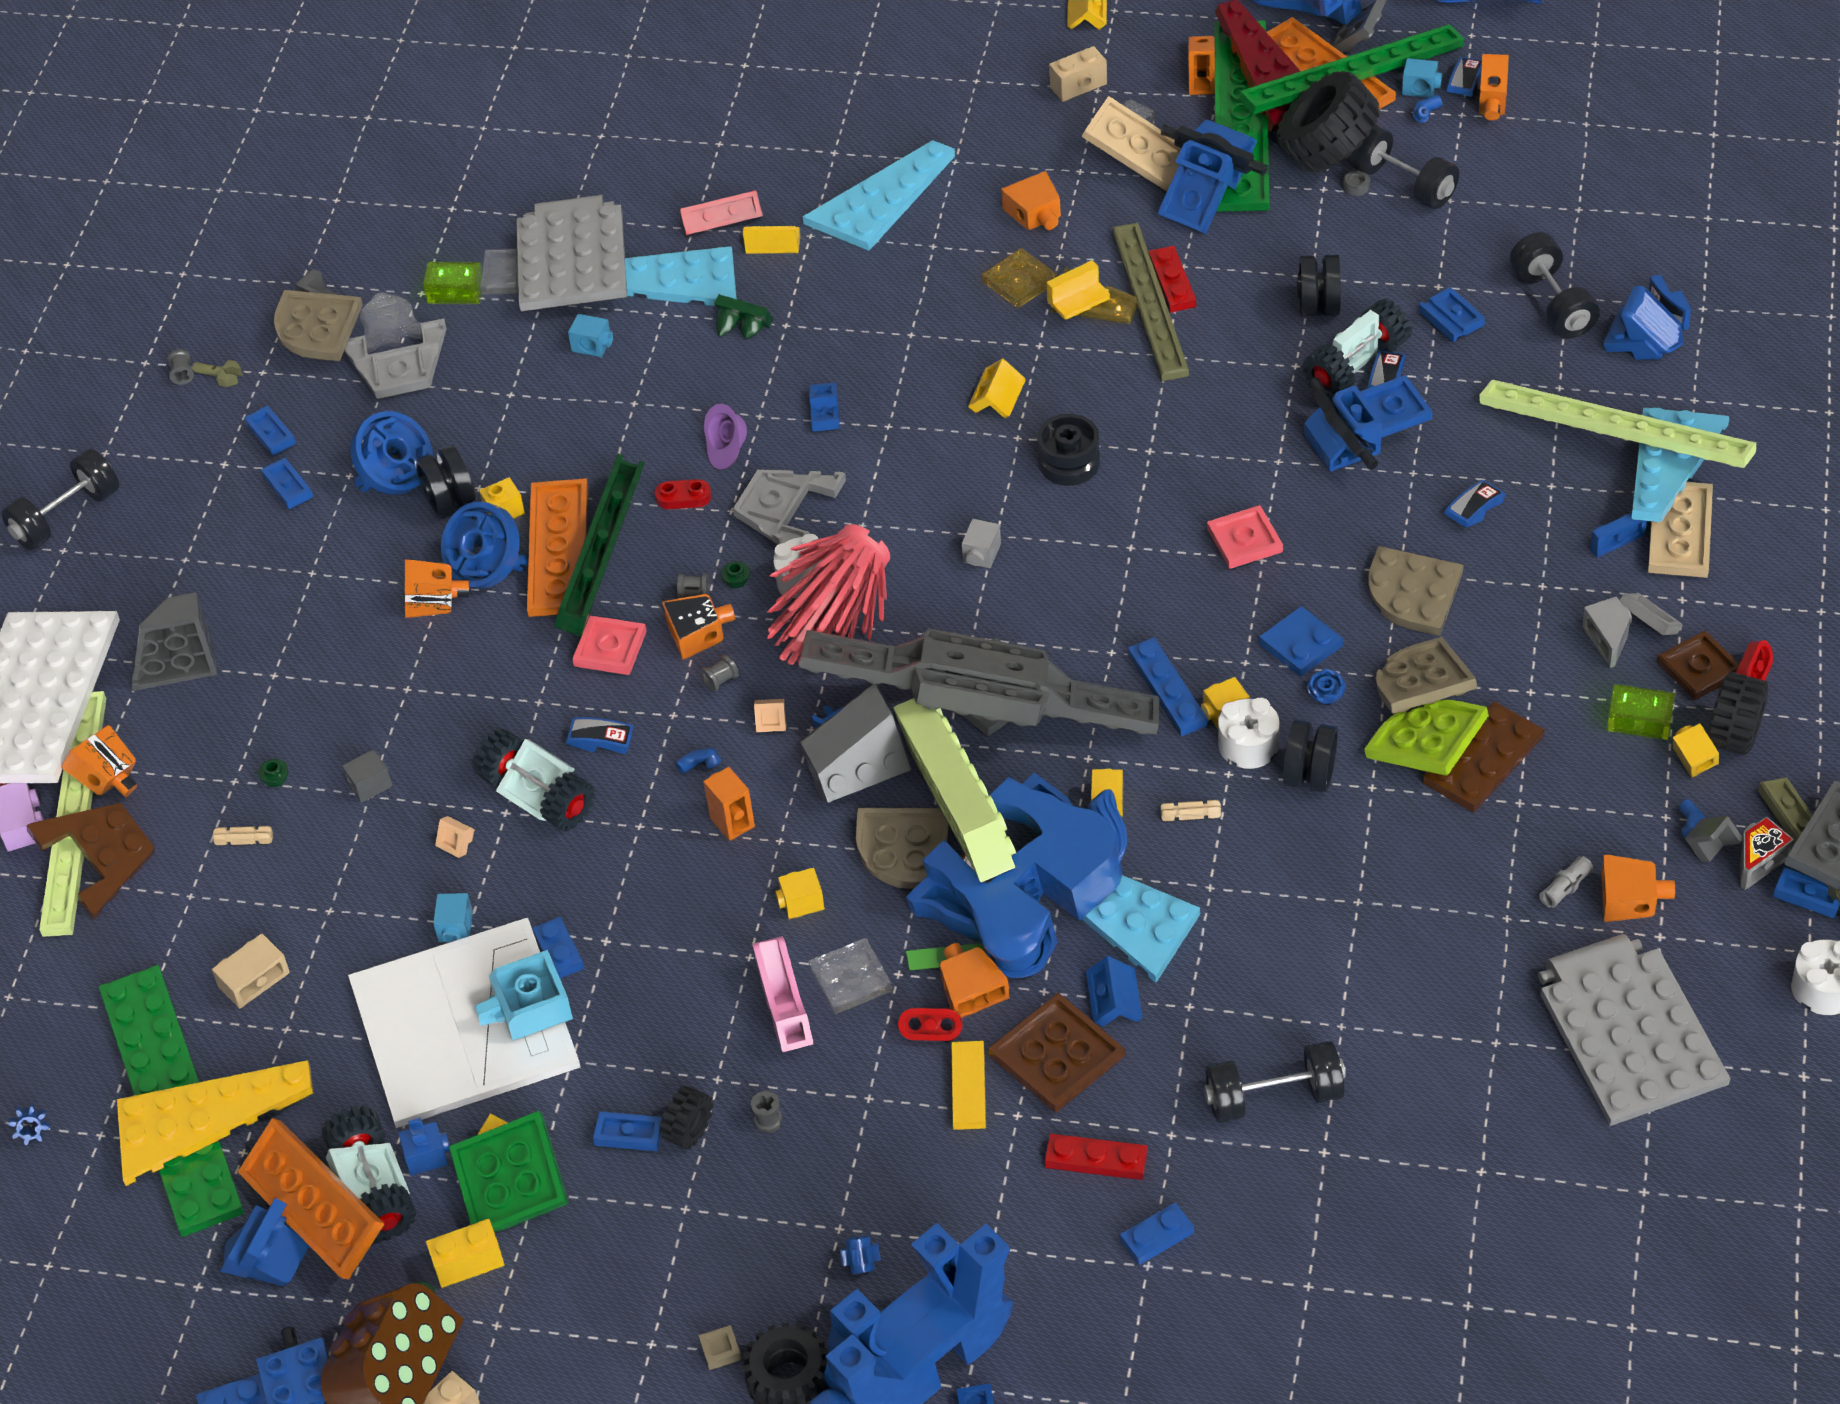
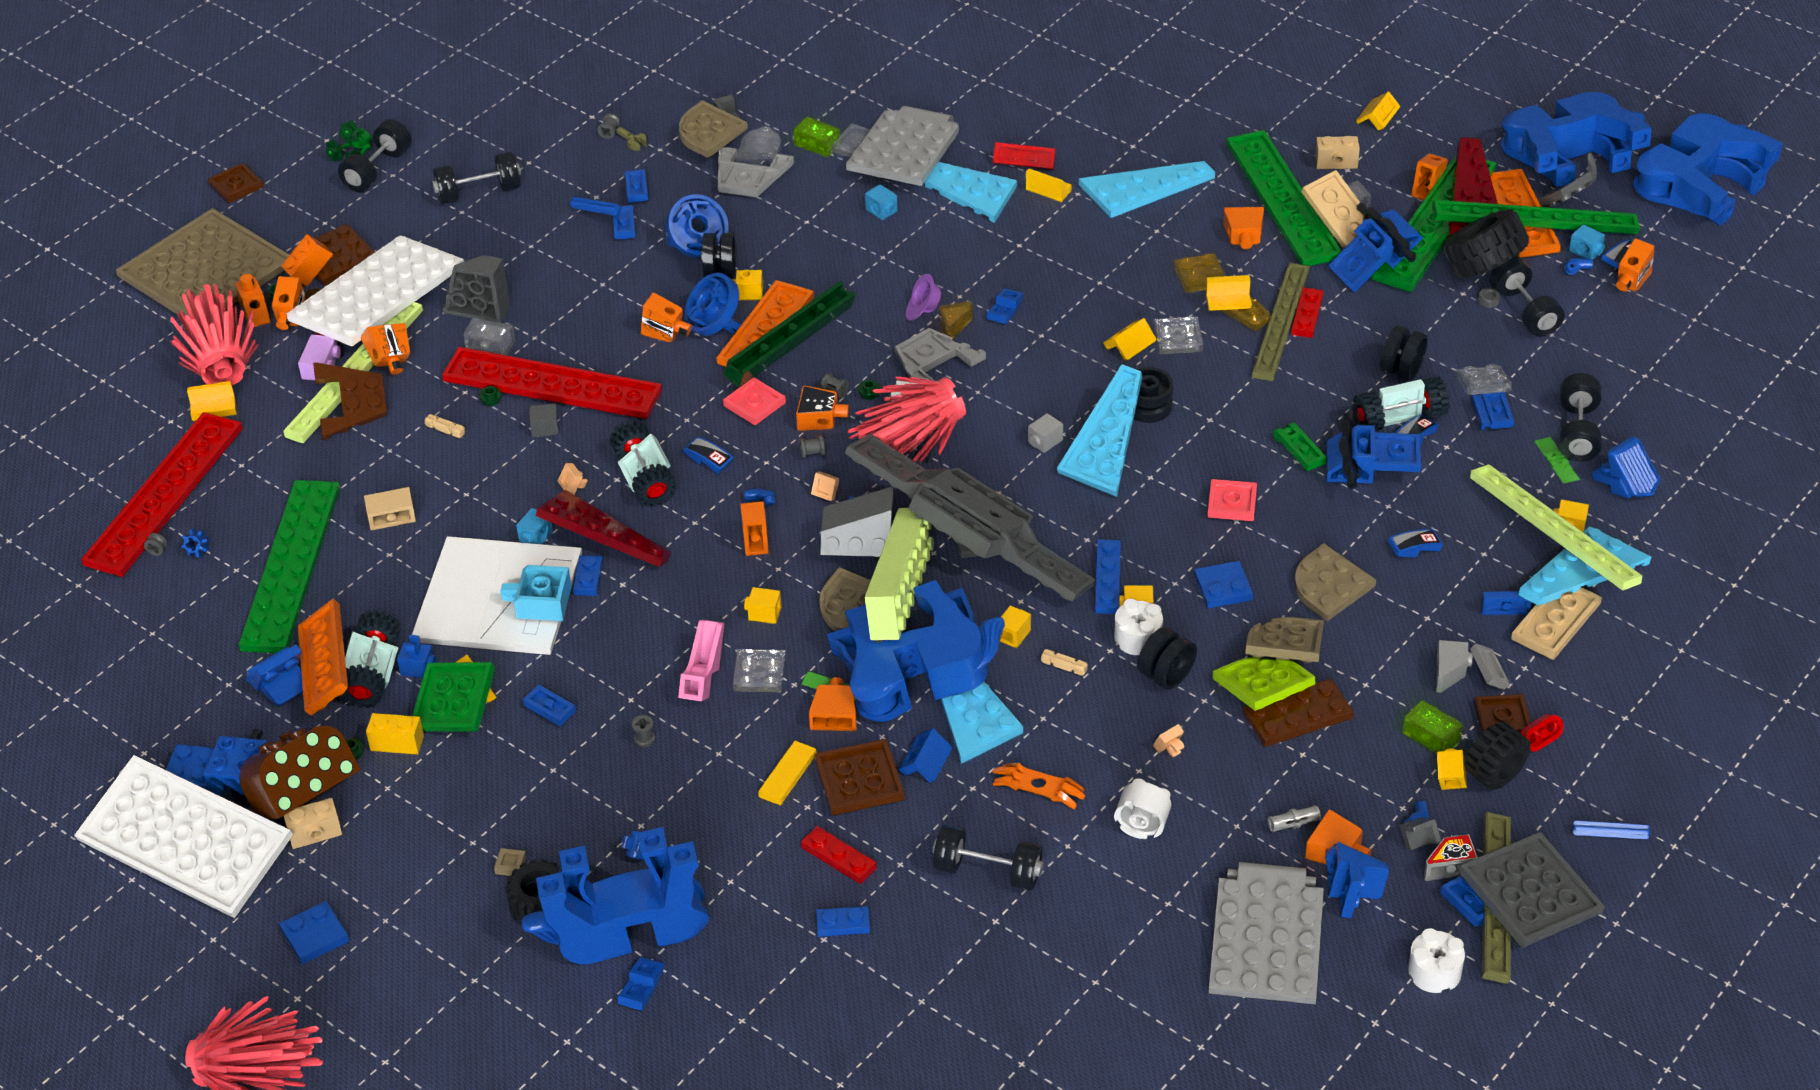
camera: 25 degrees right, 5 degrees down
yellow wing [117,1060,313,1186] -> none
red plate [654,479,712,509] -> none
black tyre [660,1085,714,1150] -> none
dark green tile [714,294,773,339] -> none
red plate [898,1008,963,1041] -> none
blue plate [1307,669,1346,704] -> none
blue slope [1649,274,1691,330] -> none
none -> red plate [442,347,662,419]
none -> clear brick [463,317,515,355]
none -> dark red wing [536,490,671,567]
none -> blue axle [569,196,621,216]
none -> clear yellow slope [939,301,973,341]
none -> orange piece [993,763,1085,810]
none -> medium azure wing [1057,364,1142,497]
none -> white brick [1114,779,1171,839]
none -> light nougat tile [1153,724,1184,758]
none -> clear plate [1154,317,1203,354]
none -> green plate [1226,130,1342,266]
none -> green plate [1273,422,1327,471]
none -> blue piece [1325,842,1389,918]
none -> clear plate [1457,364,1512,395]
none -> bright green piece [1535,437,1580,484]
none -> yellow brick [1554,499,1589,532]

